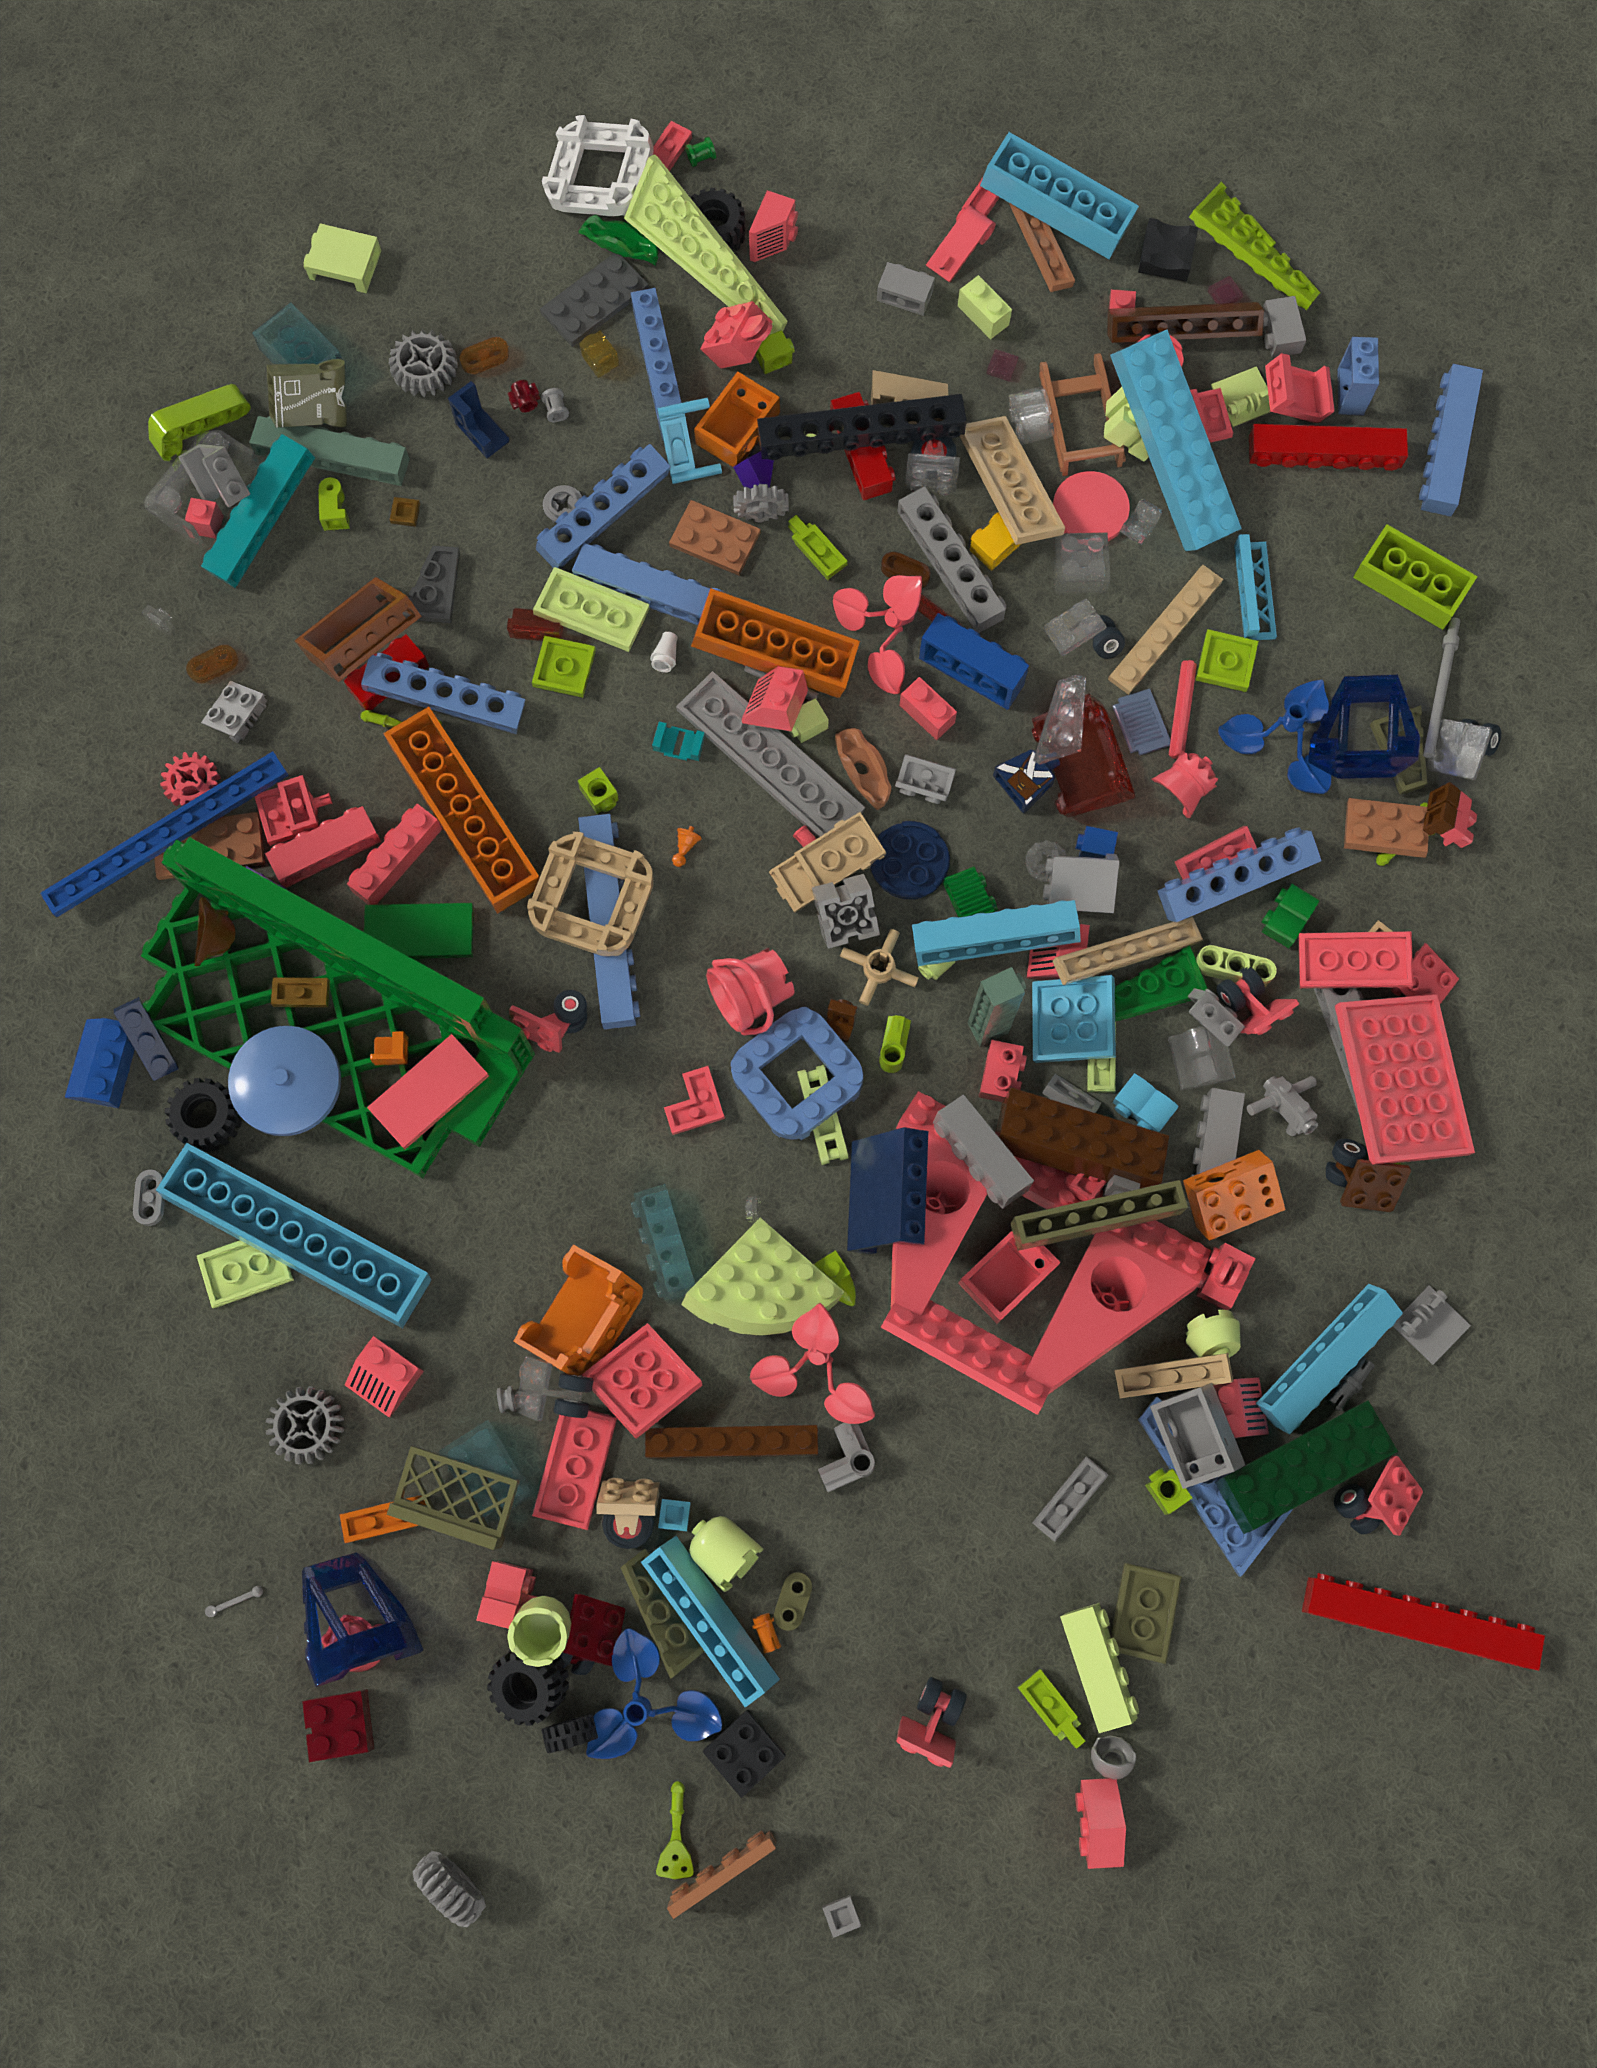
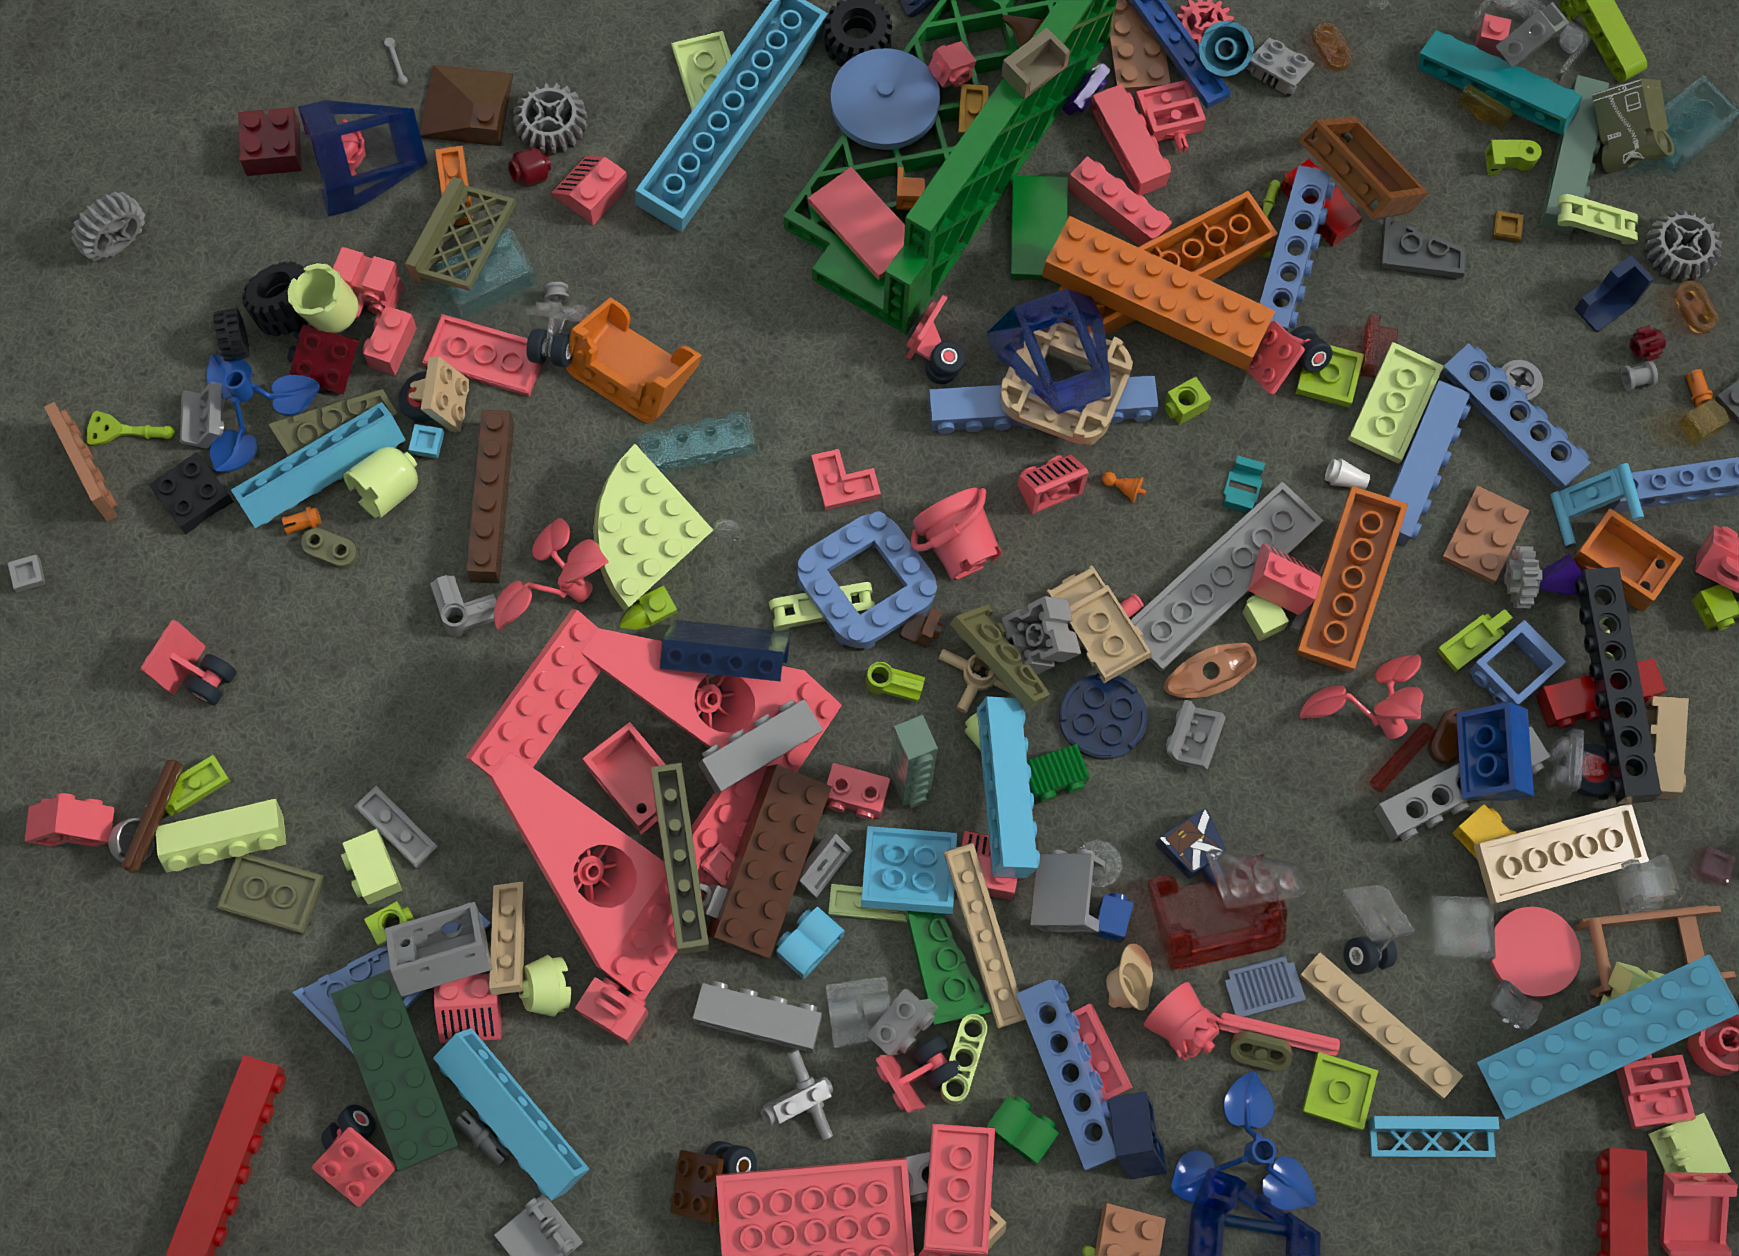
camera: 90 degrees right, 5 degrees down
coral plate [582,1323,702,1439] -> none
coral brick [899,677,957,740] -> none
blue brick [919,613,1029,710] -> none
orange piece [1183,1150,1286,1241] -> none
none -> reddish brown axle [121,760,183,873]
none -> light grey bracket [180,382,225,449]
none -> yellowish green brick [341,829,403,905]
none -> coral brick [363,306,417,376]
none -> reddish brown slope [419,65,513,146]
none -> dark red head [508,148,551,187]
none -> coral brick [928,41,977,88]
none -> olive wing [950,605,1050,709]
none -> clear blue windscreen [987,289,1111,414]
none -> dark tan panel [1001,28,1070,99]
none -> coral slope [1017,454,1089,514]
none -> orange brick [1042,216,1275,371]
none -> tan piece [1106,944,1153,1011]
none -> dark blue panel [1110,1091,1167,1179]
none -> medium azure cone [1199,20,1254,77]
none -> olive plate [1230,1031,1292,1071]
none -> coral plate [1247,321,1333,395]
none -> blue slope [1456,702,1534,801]
none -> clear yellow plate [1457,84,1514,132]
none -> medium blue window [1468,620,1566,705]
none -> yellowish green plate [1558,194,1638,245]
none -> orange pin [1685,369,1714,407]

